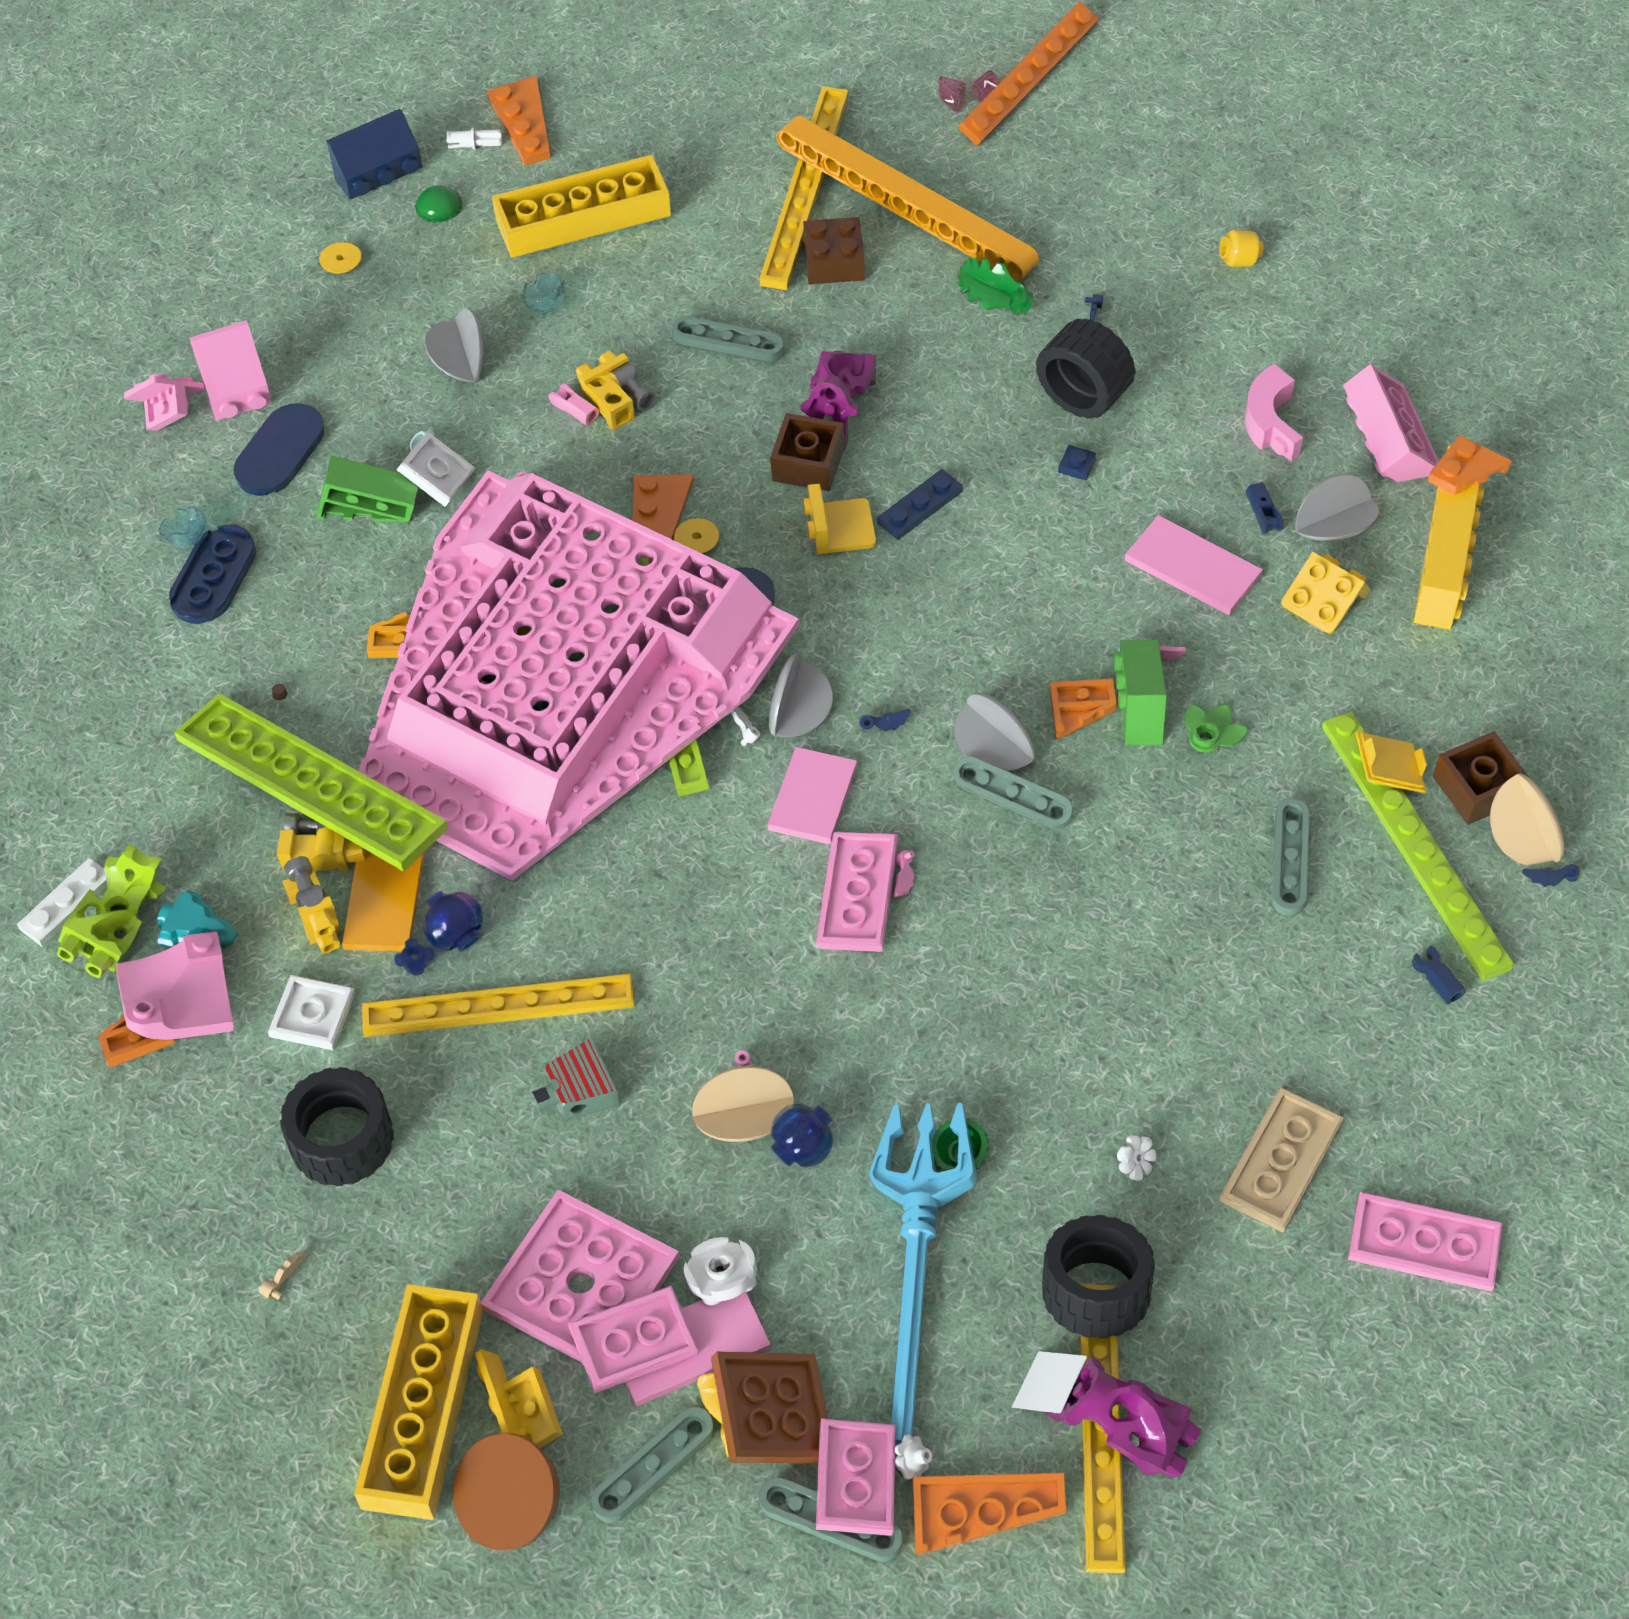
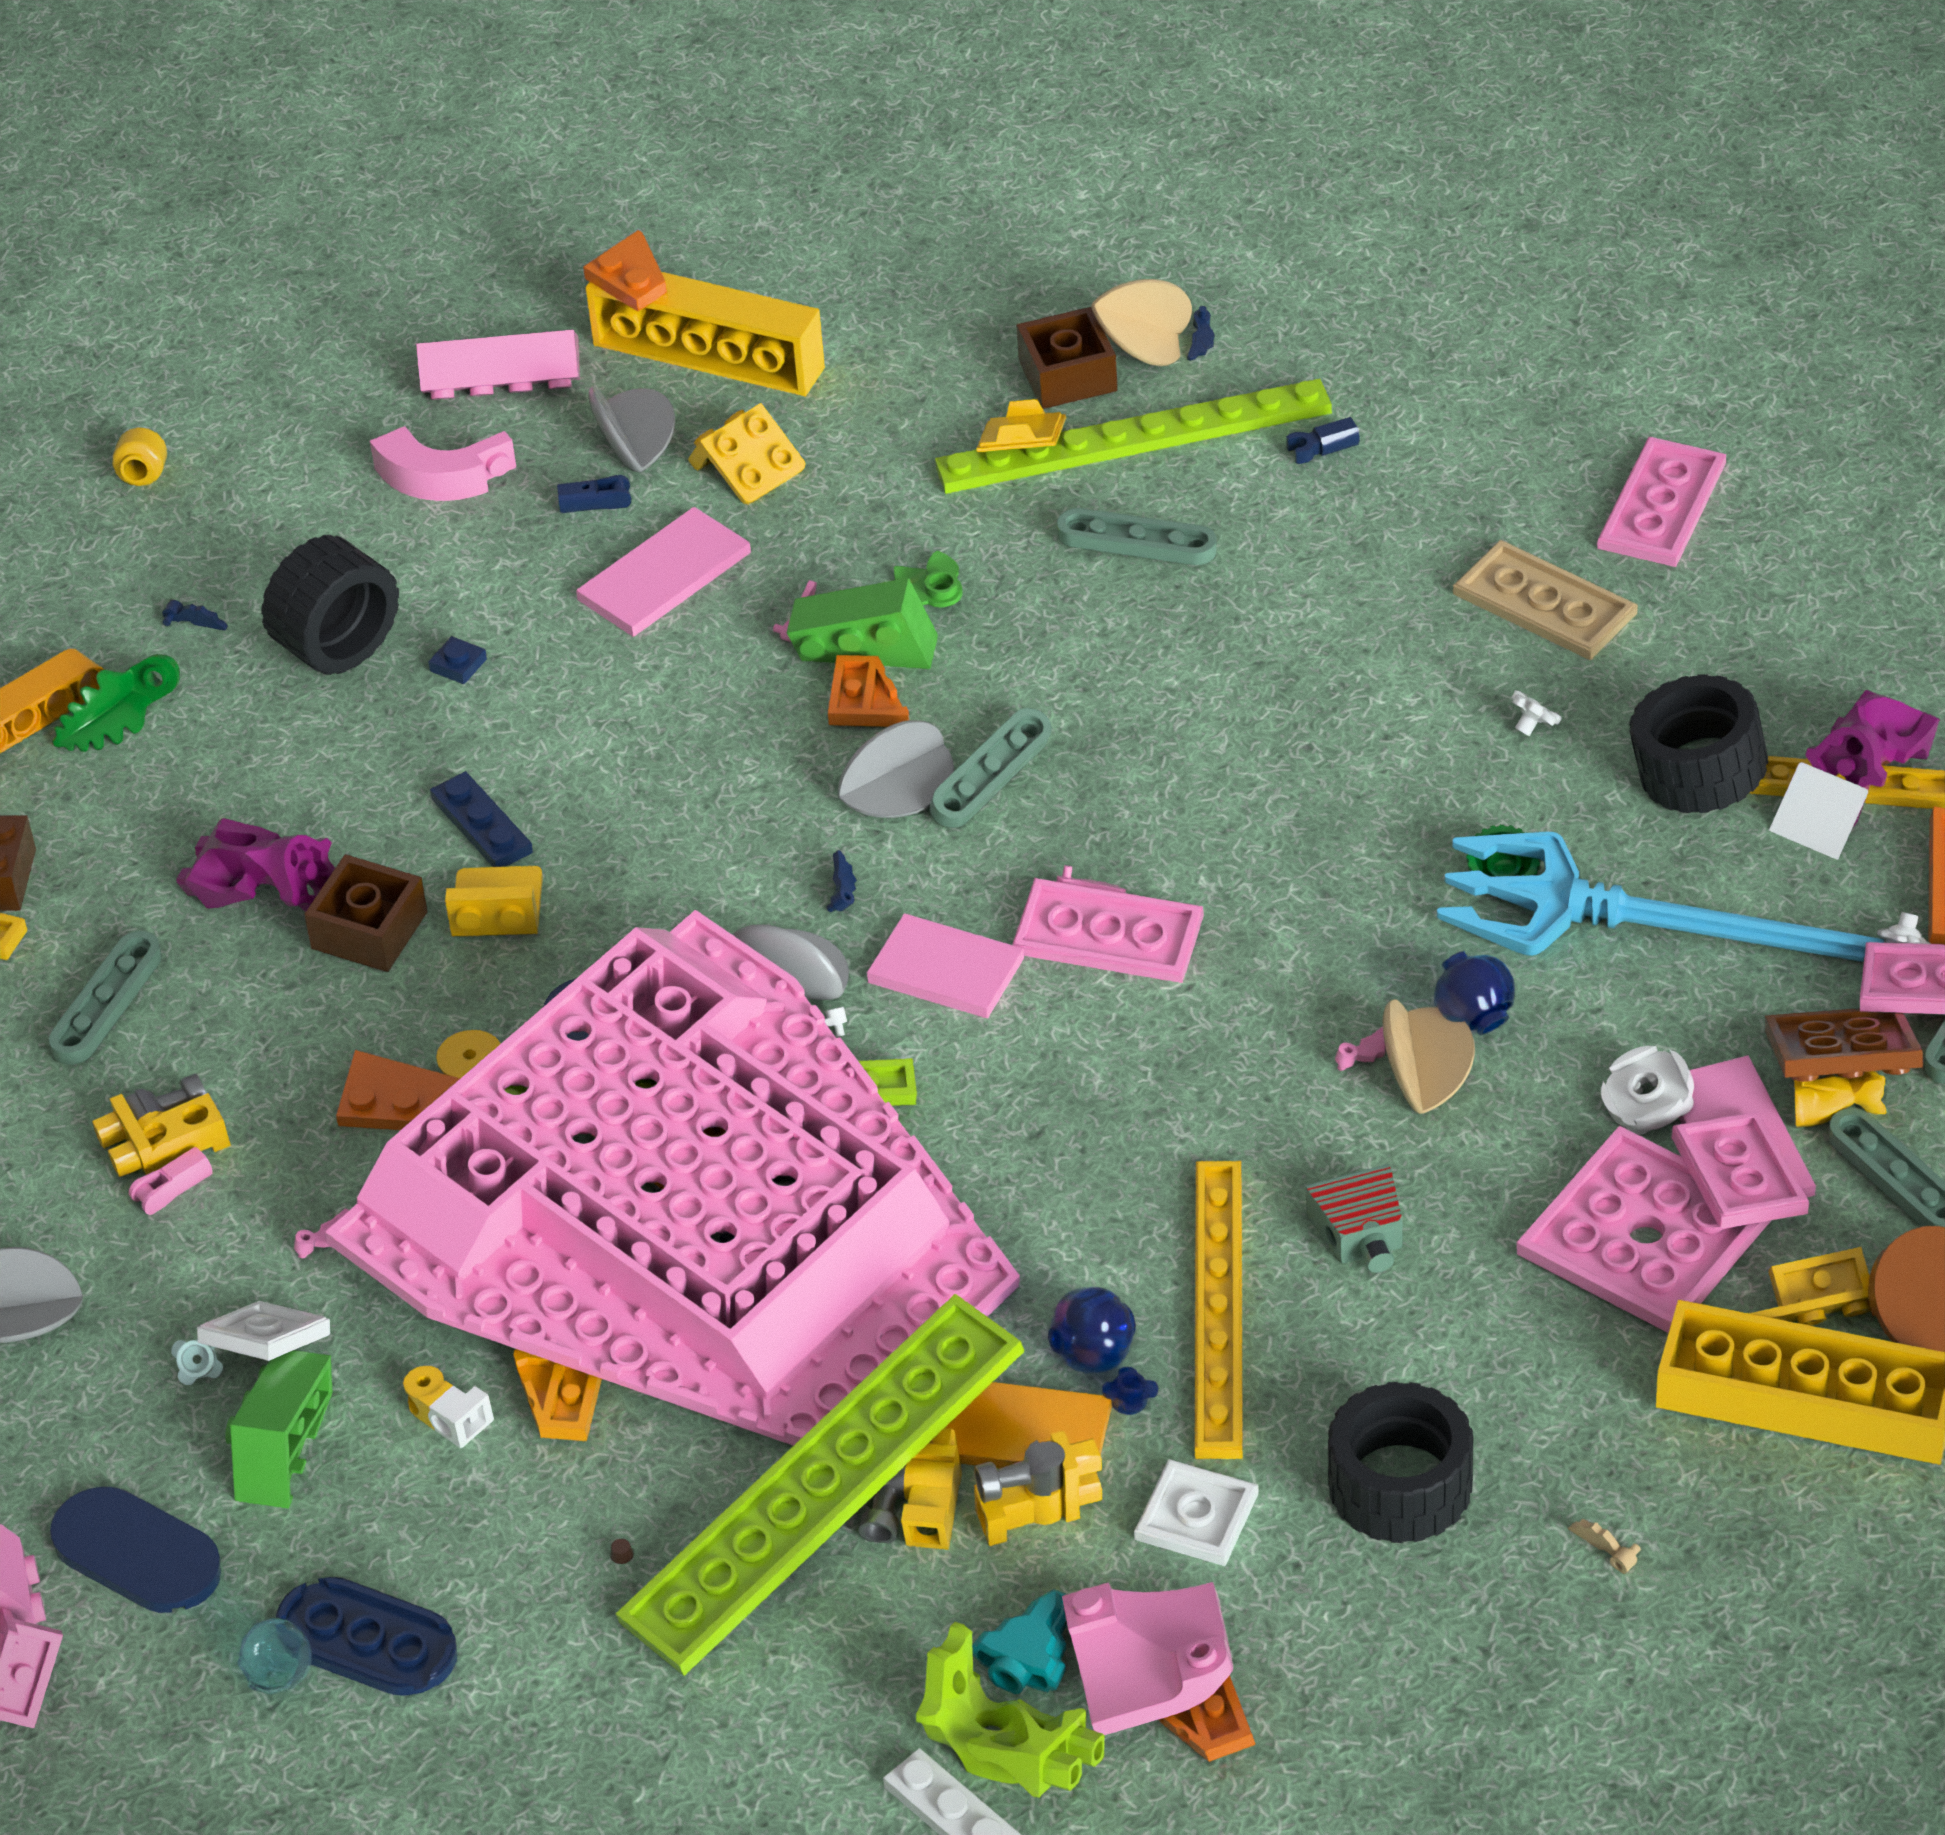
camera: 80 degrees left, 10 degrees down
none -> white leg [403,1366,494,1448]

